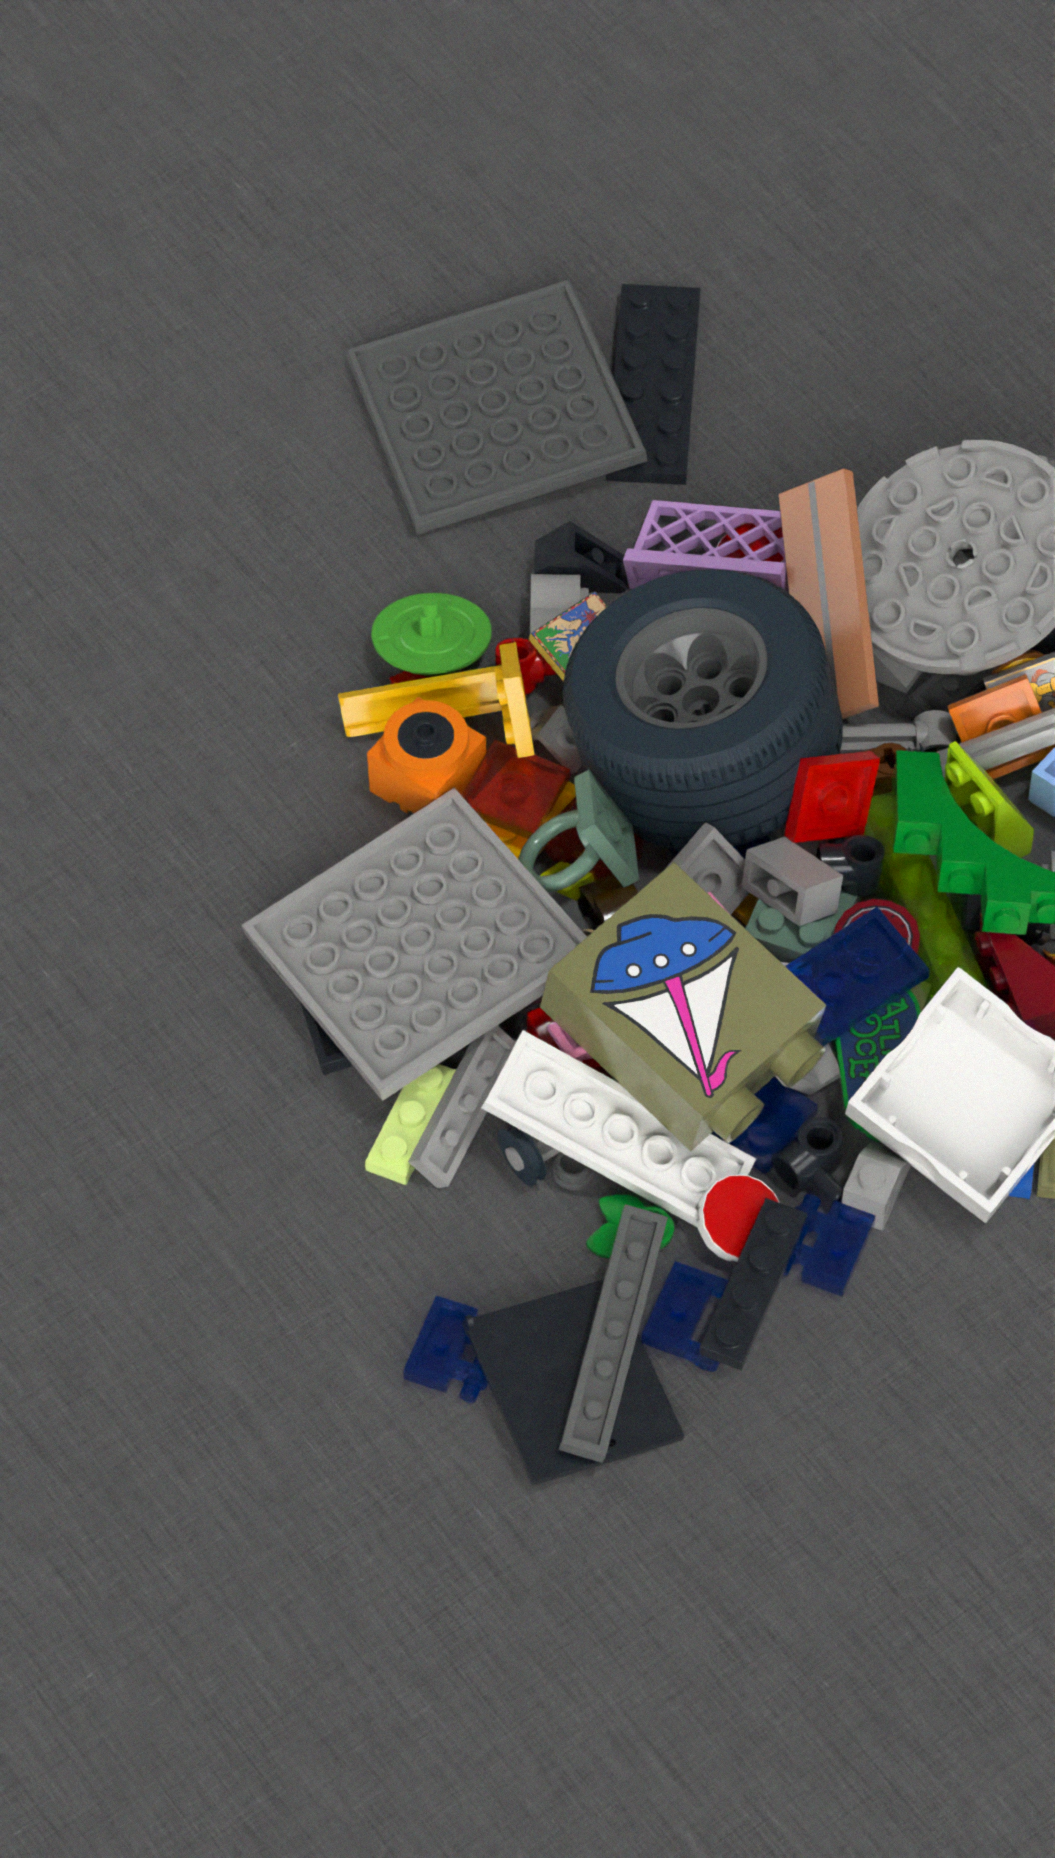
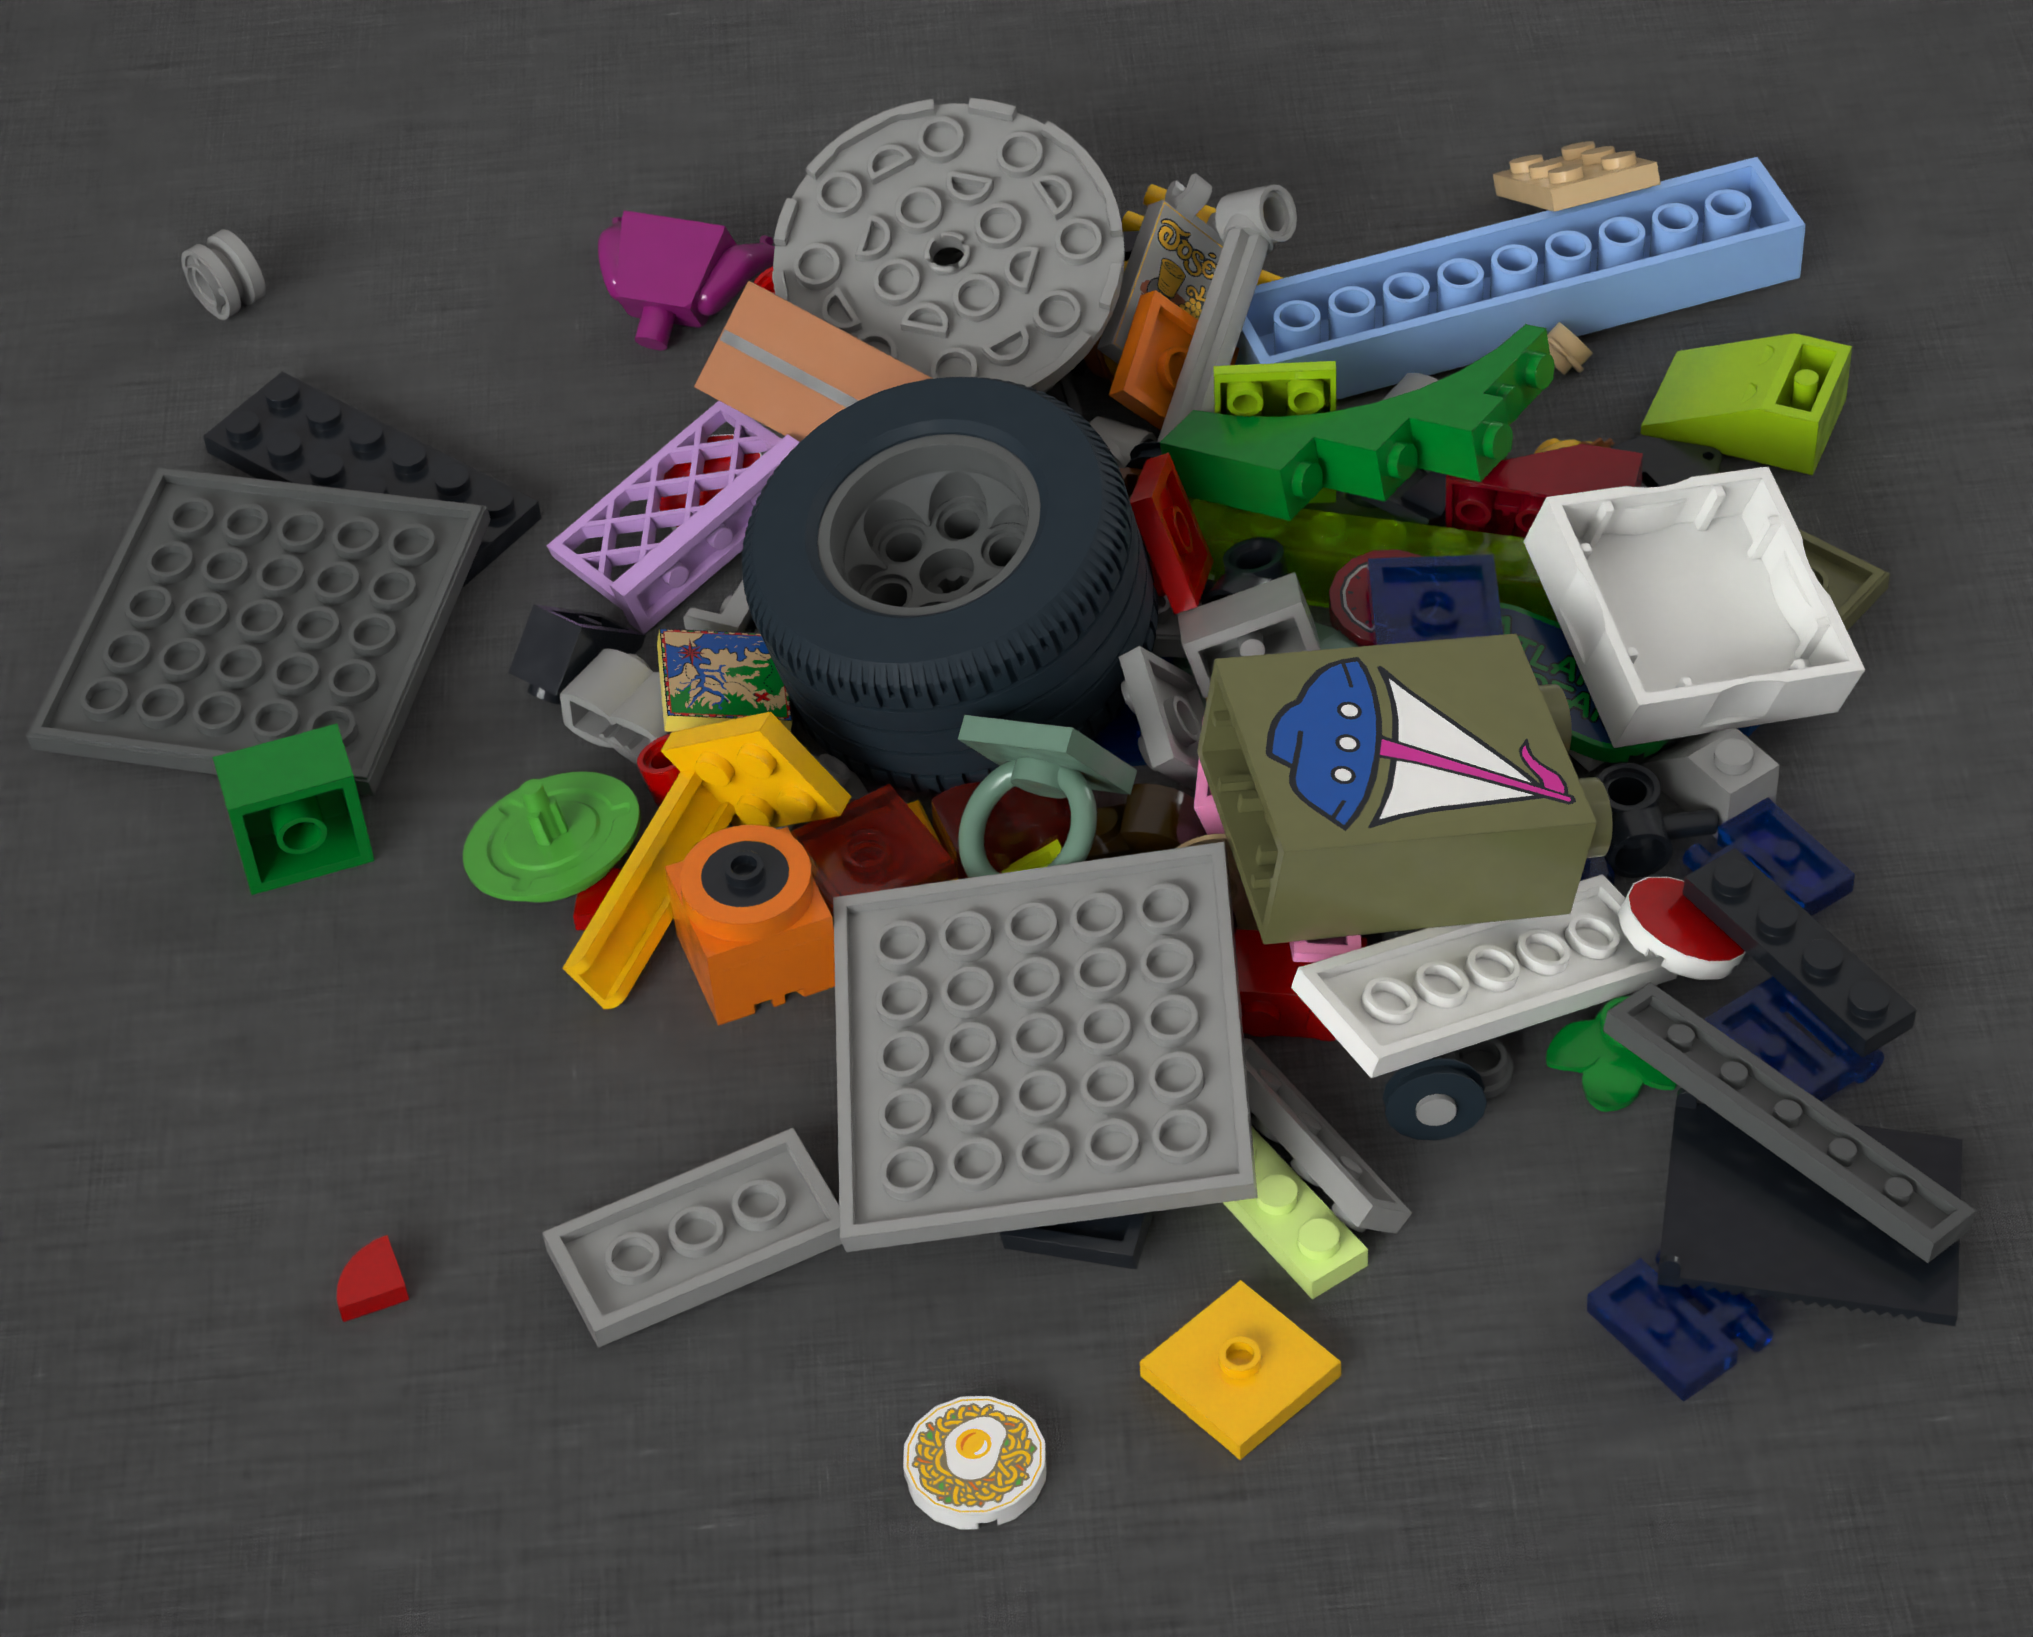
camera: 55 degrees left, 10 degrees down
none -> light grey wheel [181,229,266,320]
none -> green brick [212,723,375,895]
none -> red tile [337,1235,409,1322]
none -> light grey plate [542,1128,842,1348]
none -> magenta torso [598,210,775,351]
none -> tile [903,1396,1046,1529]
none -> yellow plate [1139,1280,1341,1460]

